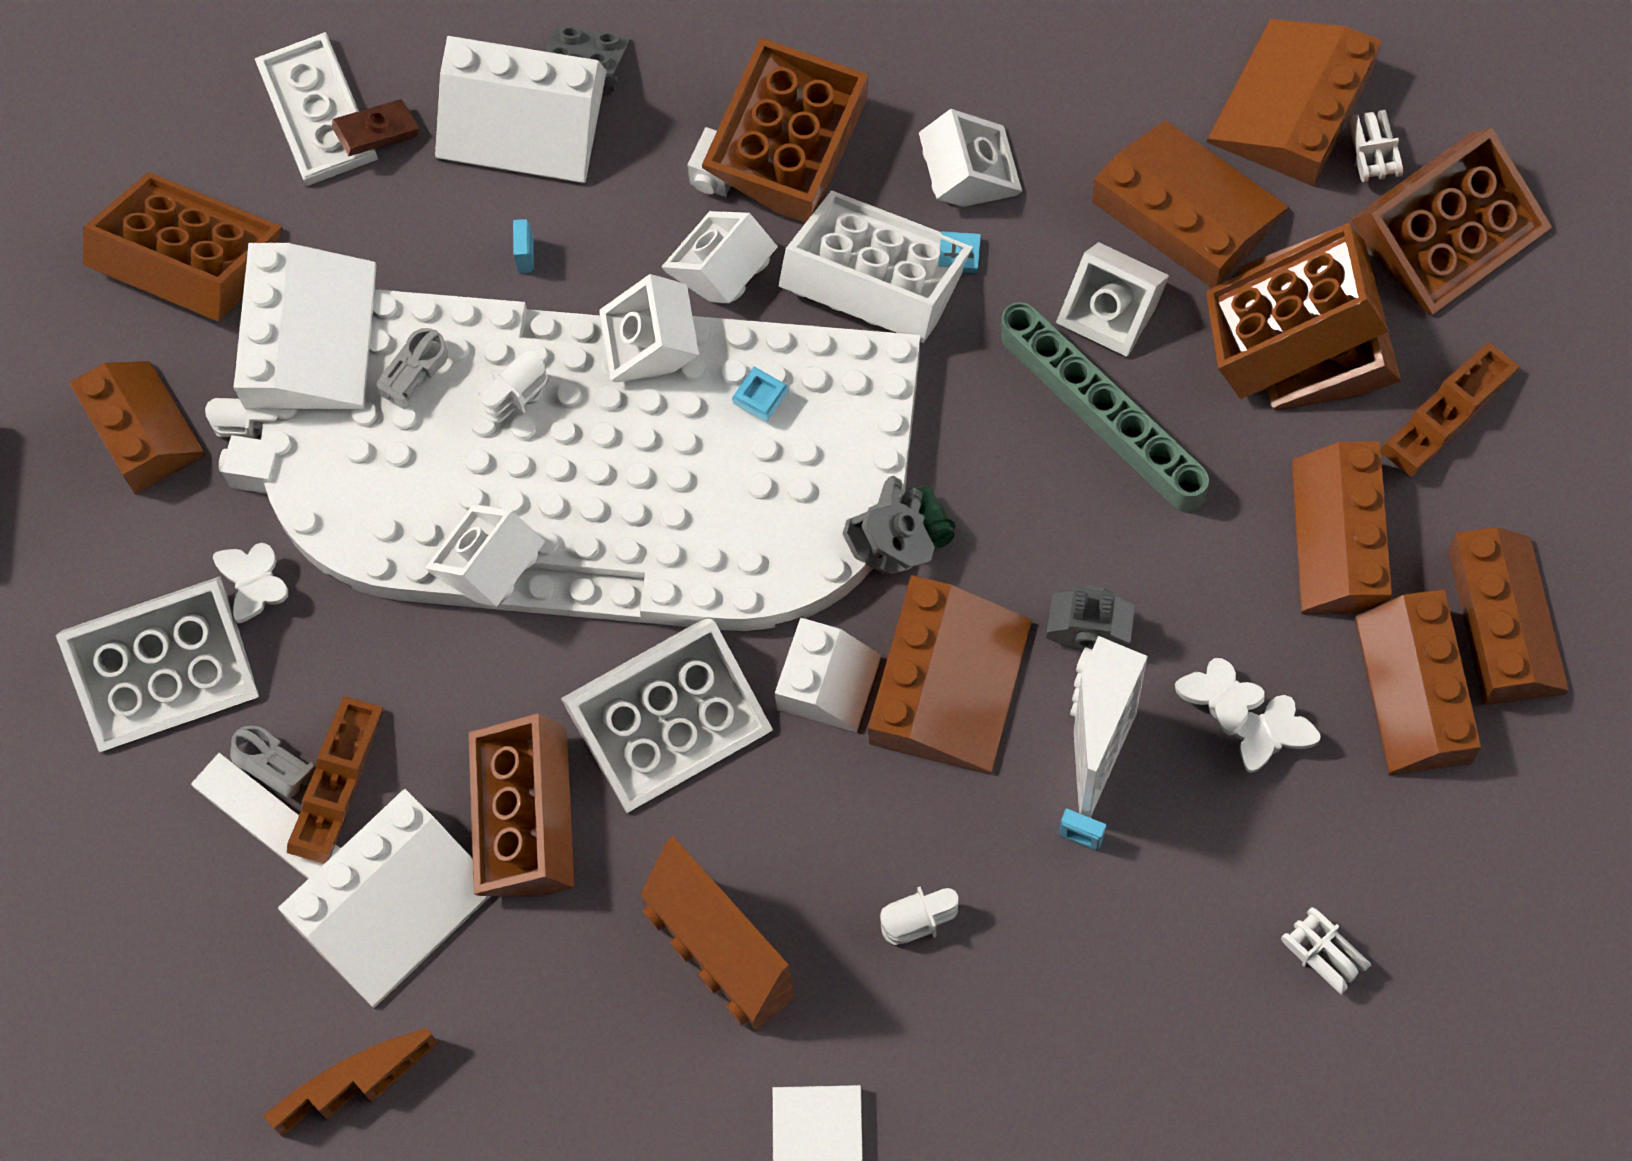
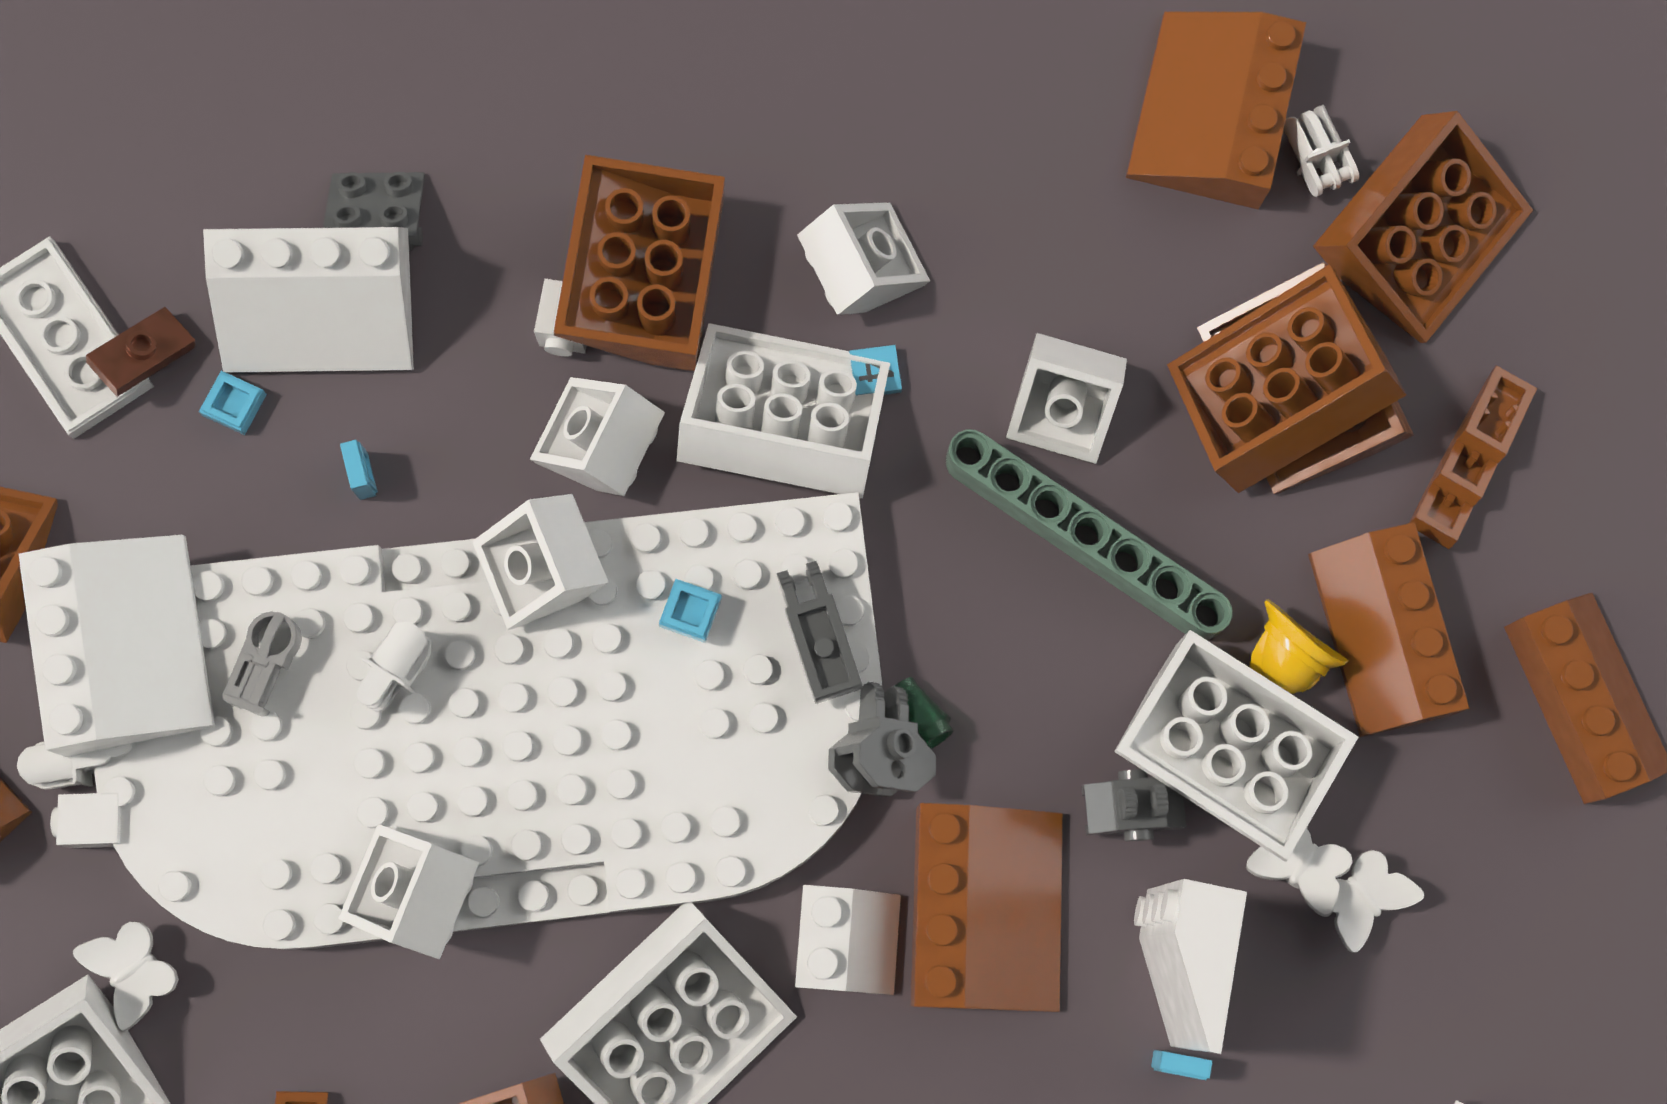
camera: 25 degrees left, 10 degrees up
dark orange slope [1092,120,1289,288] -> none
dark orange slope [1355,589,1481,775] -> none
none -> medium azure tile [199,371,267,435]
none -> dark grey hinge [777,561,863,704]
none -> white slope [1114,630,1358,862]
none -> yellow piece [1249,599,1349,694]

